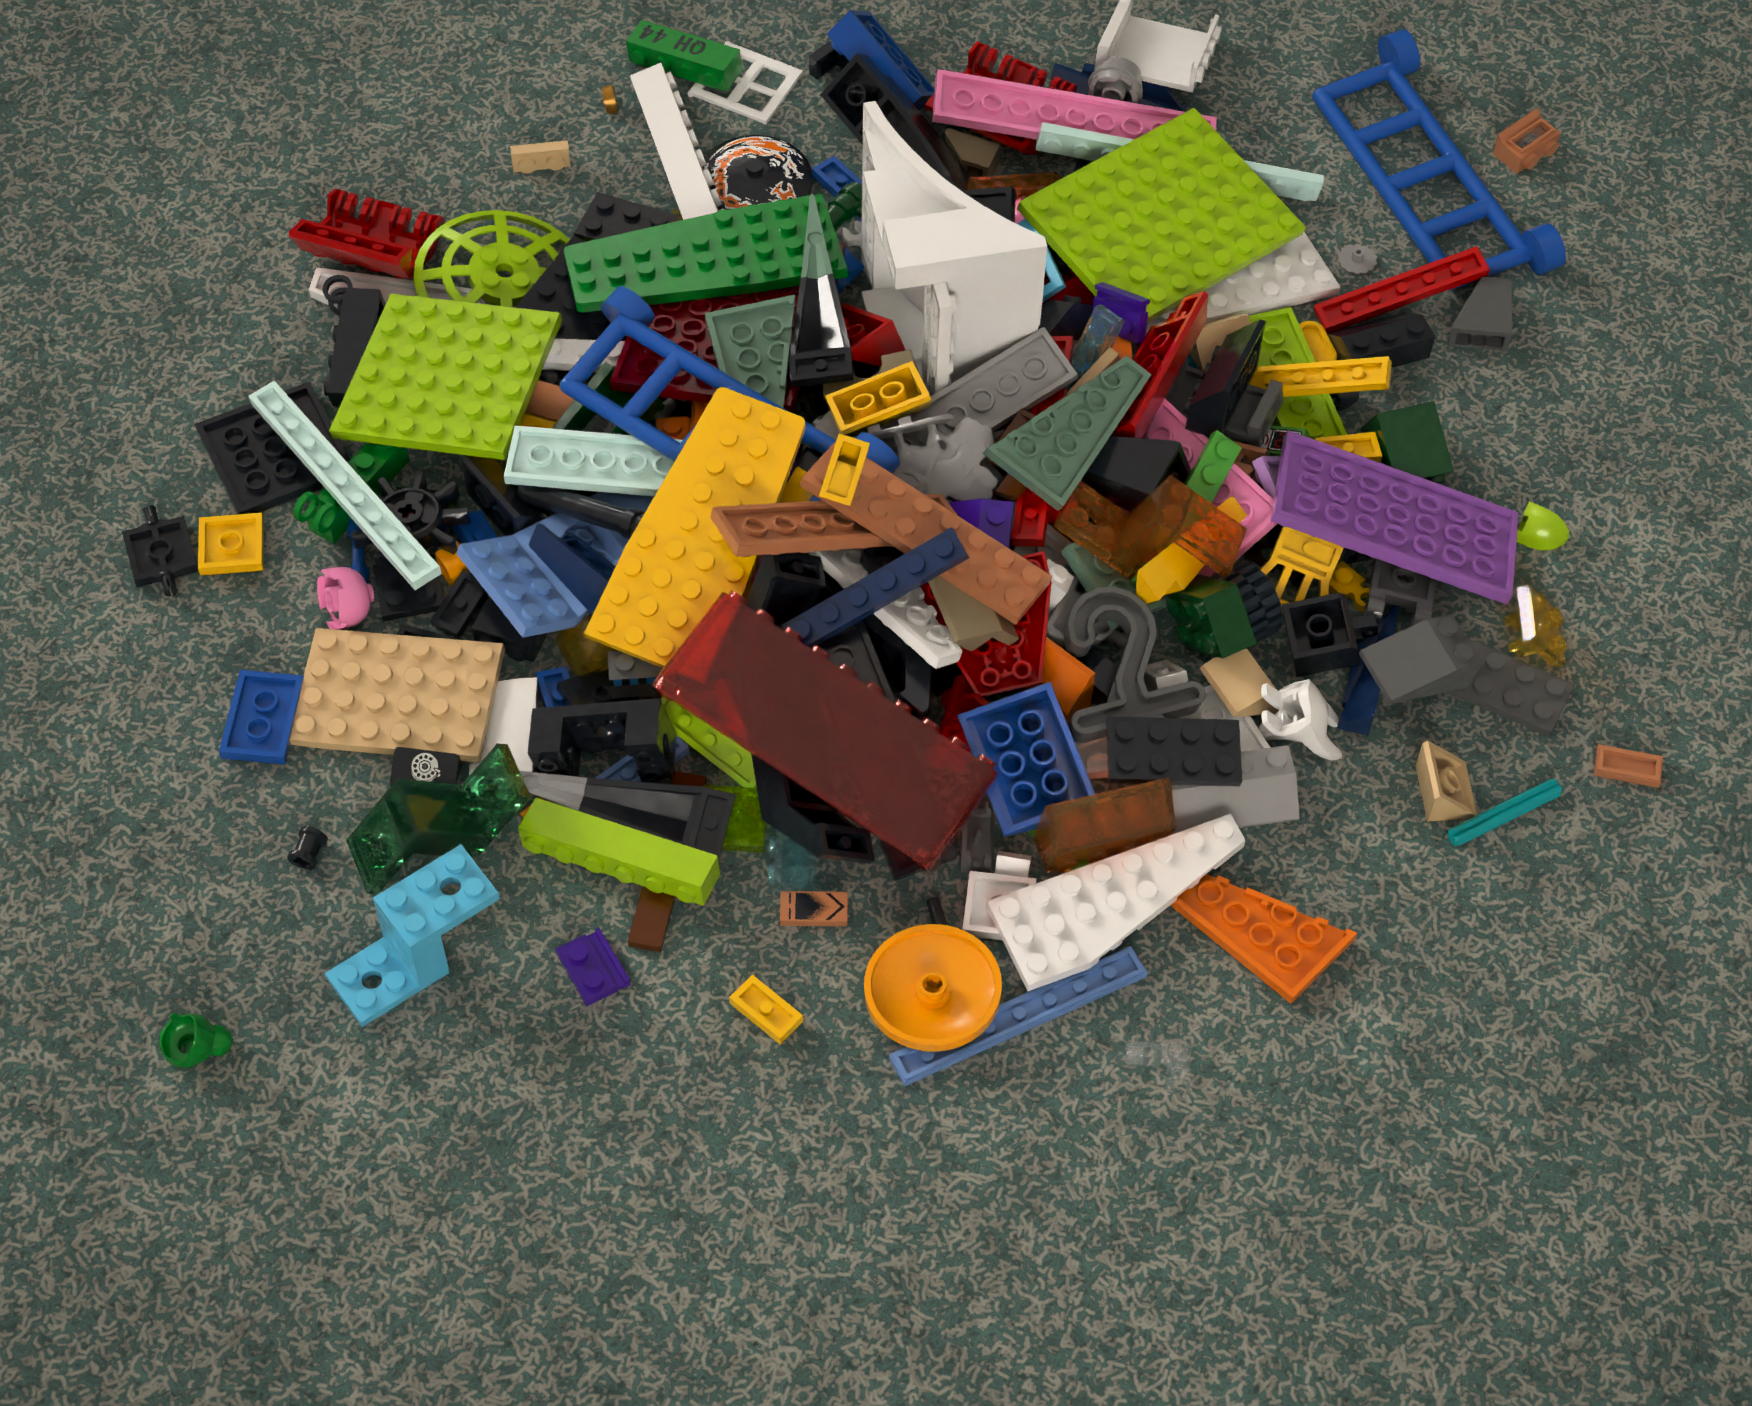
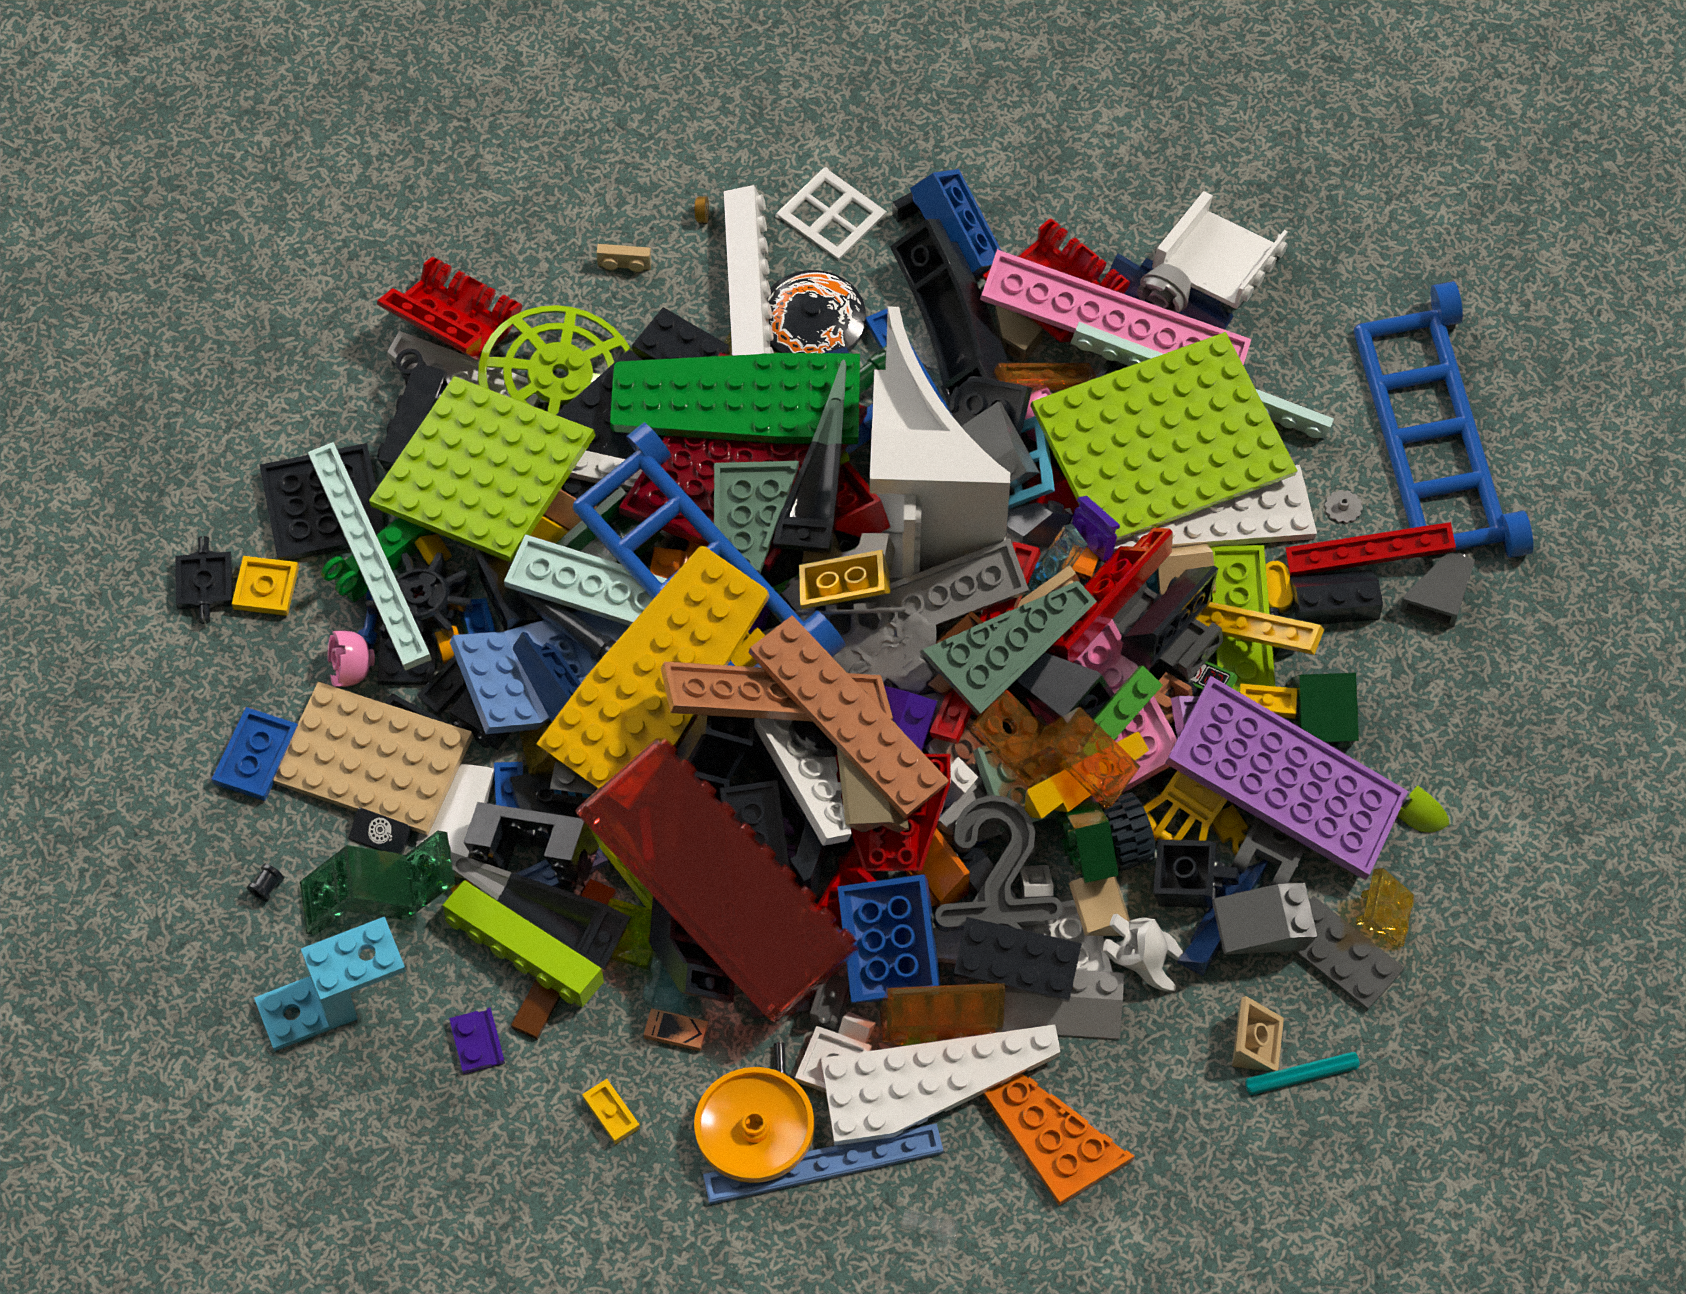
camera: 15 degrees right, 5 degrees up
green piece [159,1013,233,1068] -> none
green brick [626,20,743,92] -> none
dark blue plate [781,527,970,656] -> none
yellow slope [819,433,870,506] -> none
nougat window [1493,108,1561,174] -> none
nougat tile [1594,744,1663,788] -> none
none -> yellow tile [414,534,452,565]

